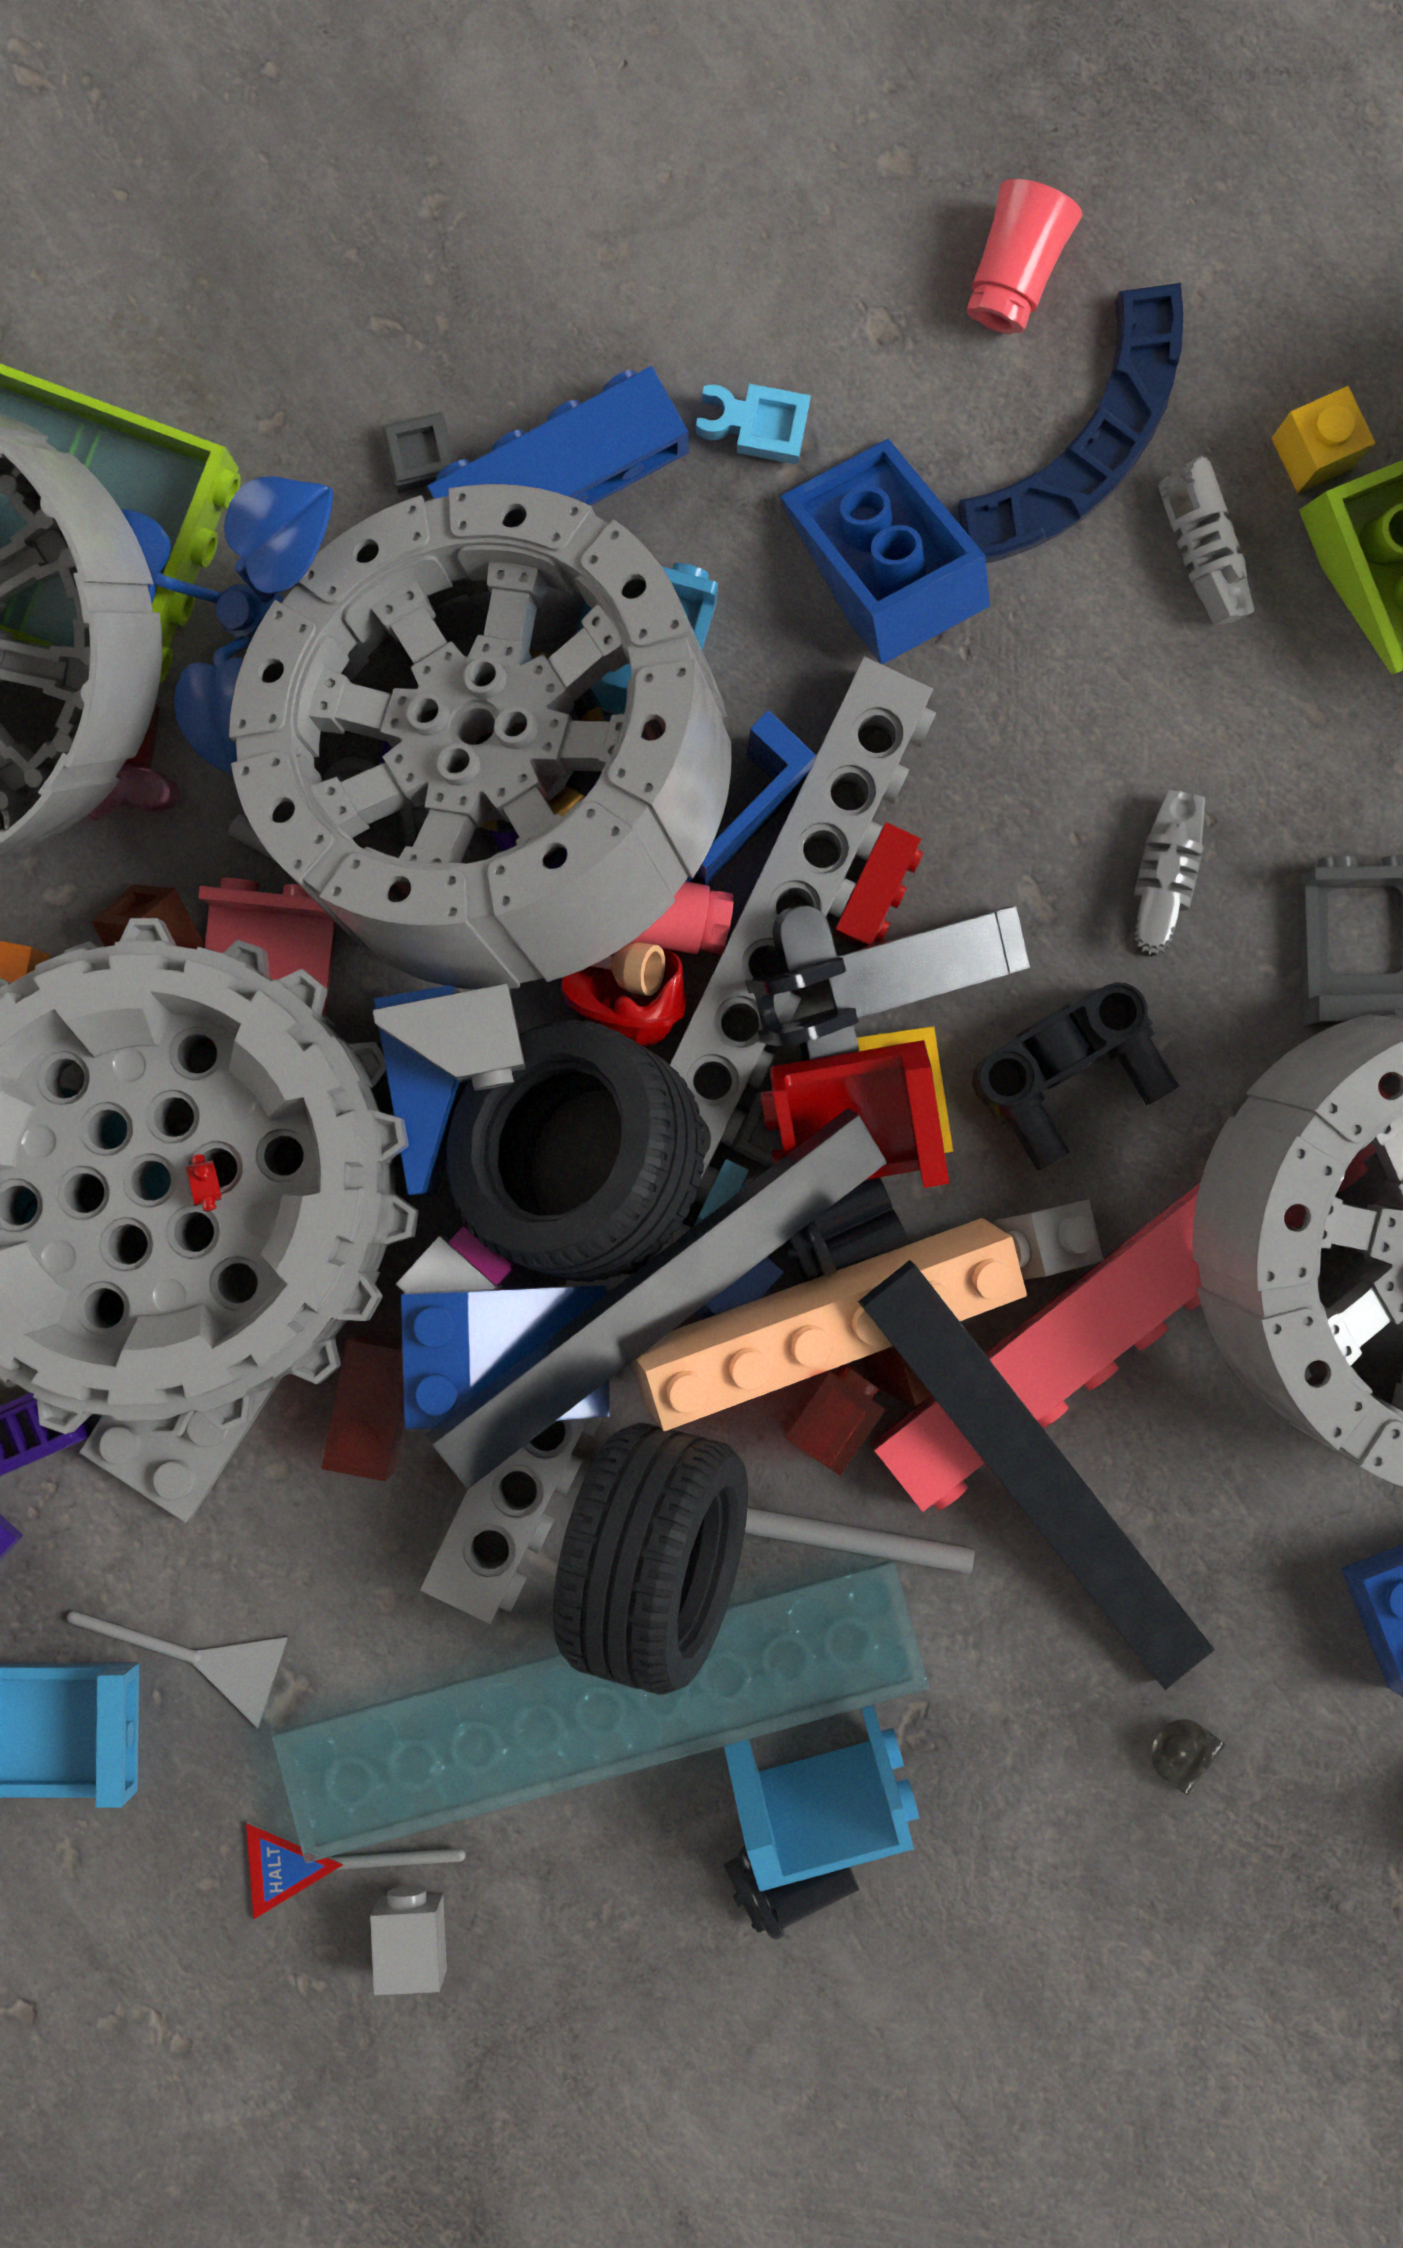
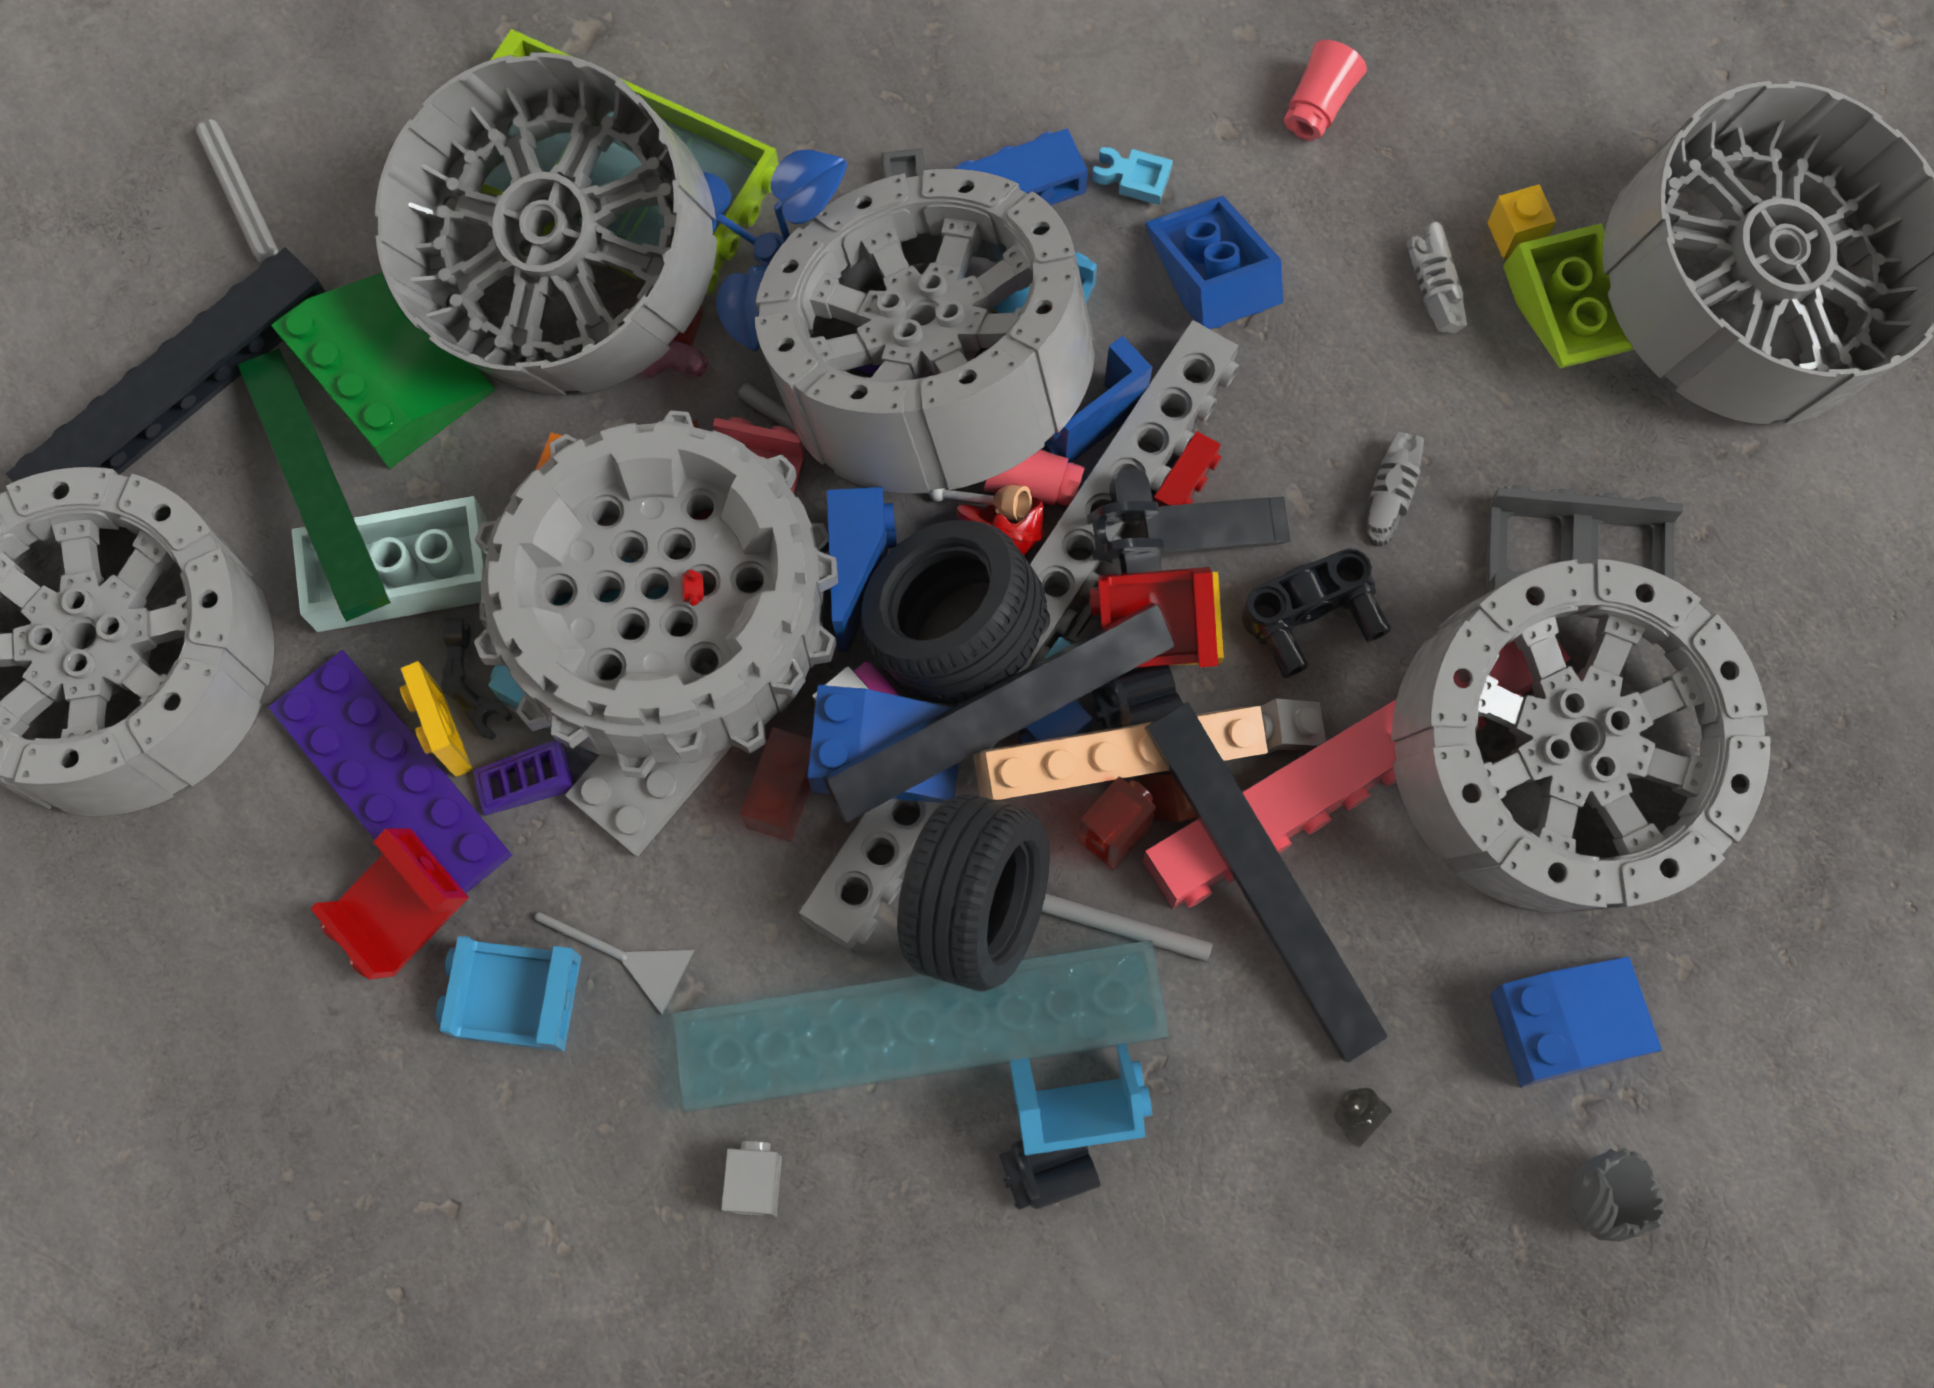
camera: 10 degrees right, 15 degrees down
piece [246,1821,465,1919] -> none
light grey slope [373,984,525,1090] -> none
dark blue tile [958,283,1183,563] -> none

